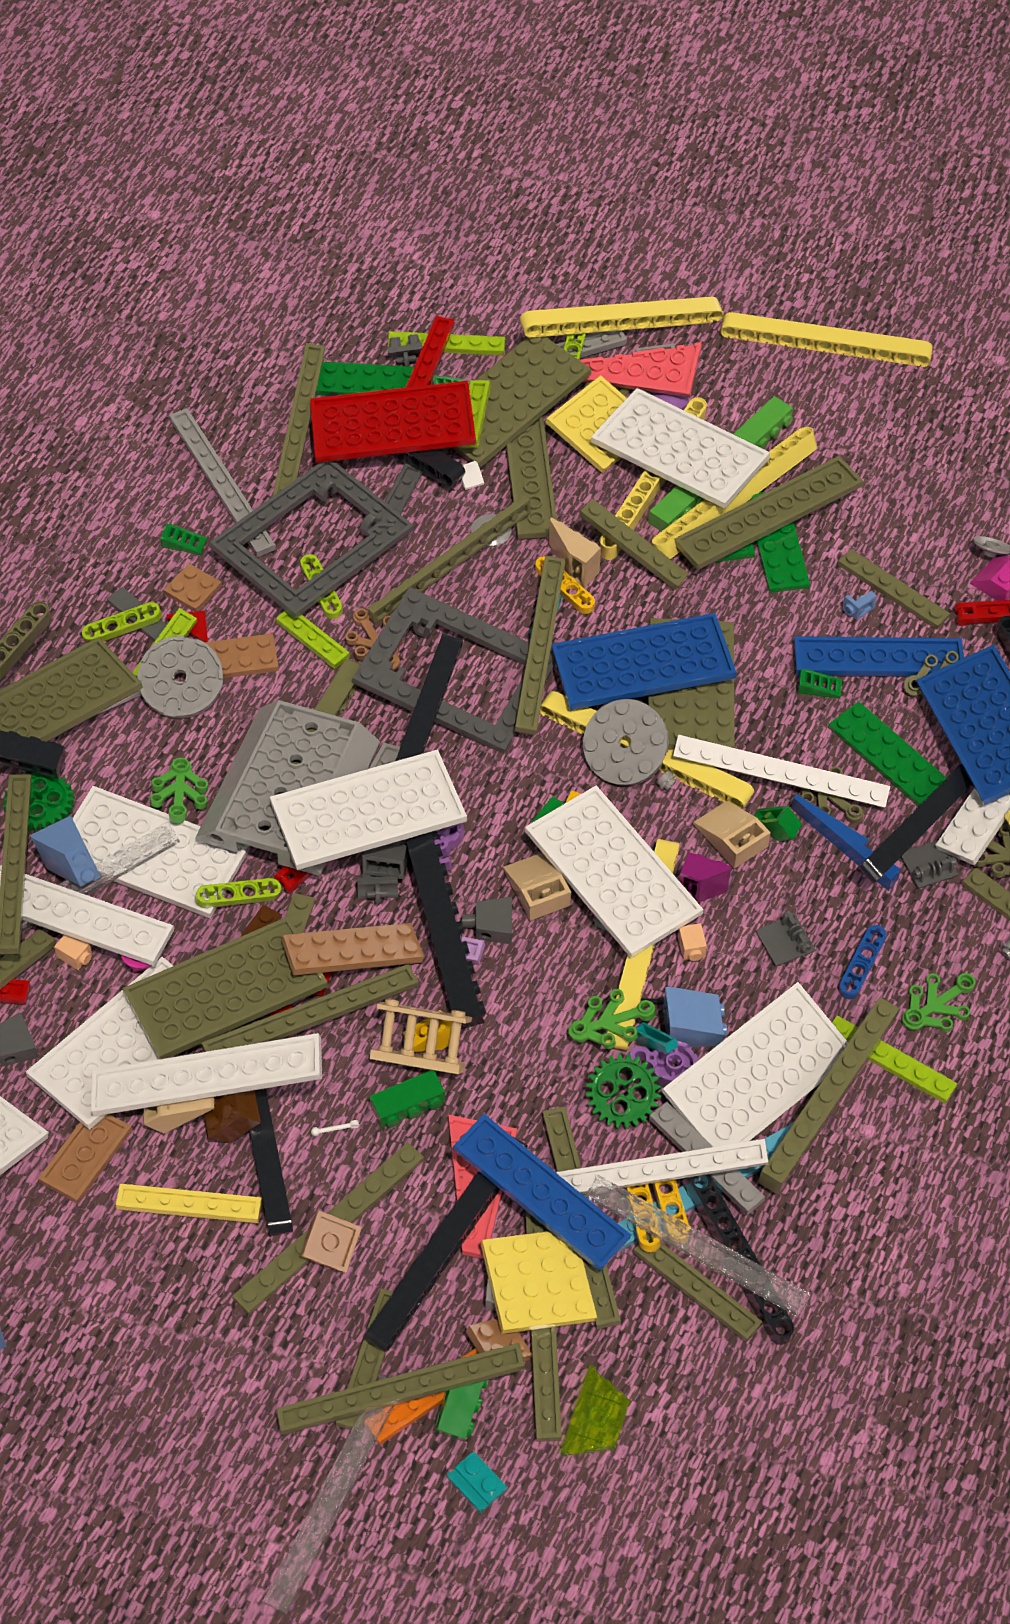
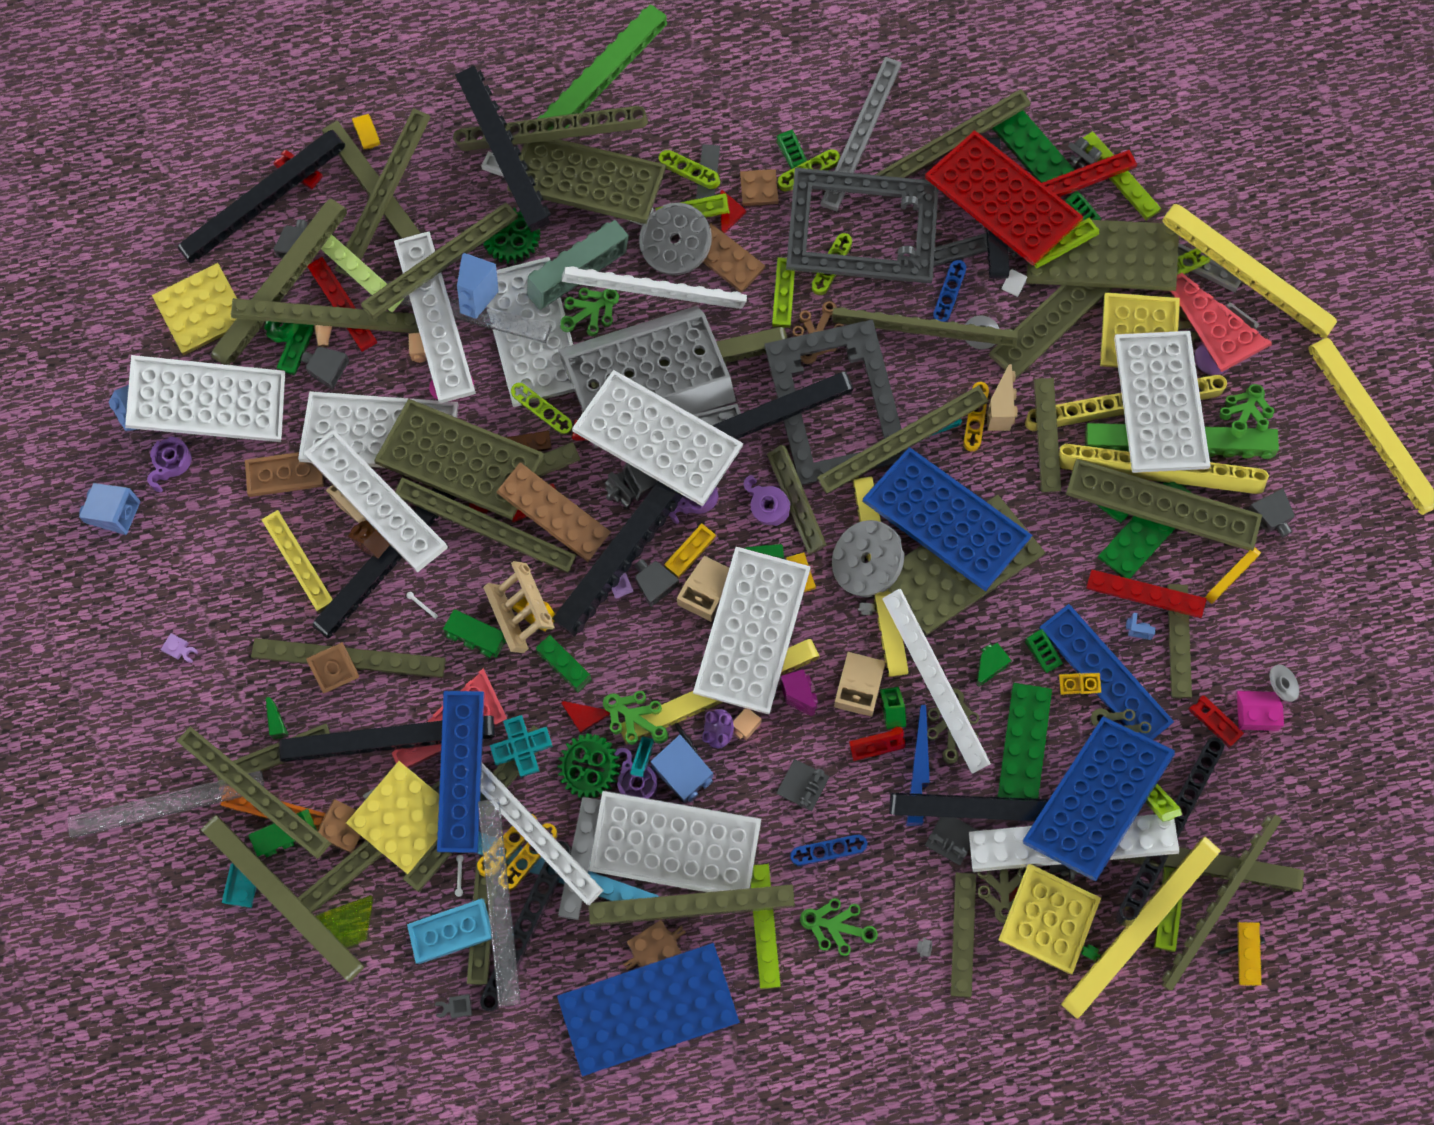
camera: 55 degrees right, 15 degrees up
none -> lavender plate [160,633,198,663]
none -> olive beam [201,815,365,983]
none -> green slope [266,697,289,739]
none -> medium azure plate [407,899,494,964]
none -> dark grey plate [435,994,473,1019]
none -> white hinge [455,855,464,897]
none -> teal plate [490,715,553,778]
none -> sand green brick [526,220,629,310]
none -> green brick [536,635,592,693]
none -> blue plate [557,943,740,1076]
none -> red tile [561,701,610,734]
none -> white plate [562,266,747,309]
none -> medium nougat plate [623,920,686,971]
none -> yellow plate [664,523,716,579]
none -> medium lavender dish [702,709,734,748]
none -> medium lavender piece [744,475,791,526]
none -> olive plate [767,445,827,554]
none -> lime beam [778,149,840,192]
none -> red plate [849,727,906,761]
none -> blue beam [933,260,966,322]
none -> green slope [976,642,1012,687]
none -> yellow slope [1059,673,1101,695]
none -> red plate [1086,569,1207,619]
none -> yellow beam [1204,547,1261,605]
none -> bright green plant [1219,384,1274,438]
none -> dark grey torso [1248,488,1295,538]

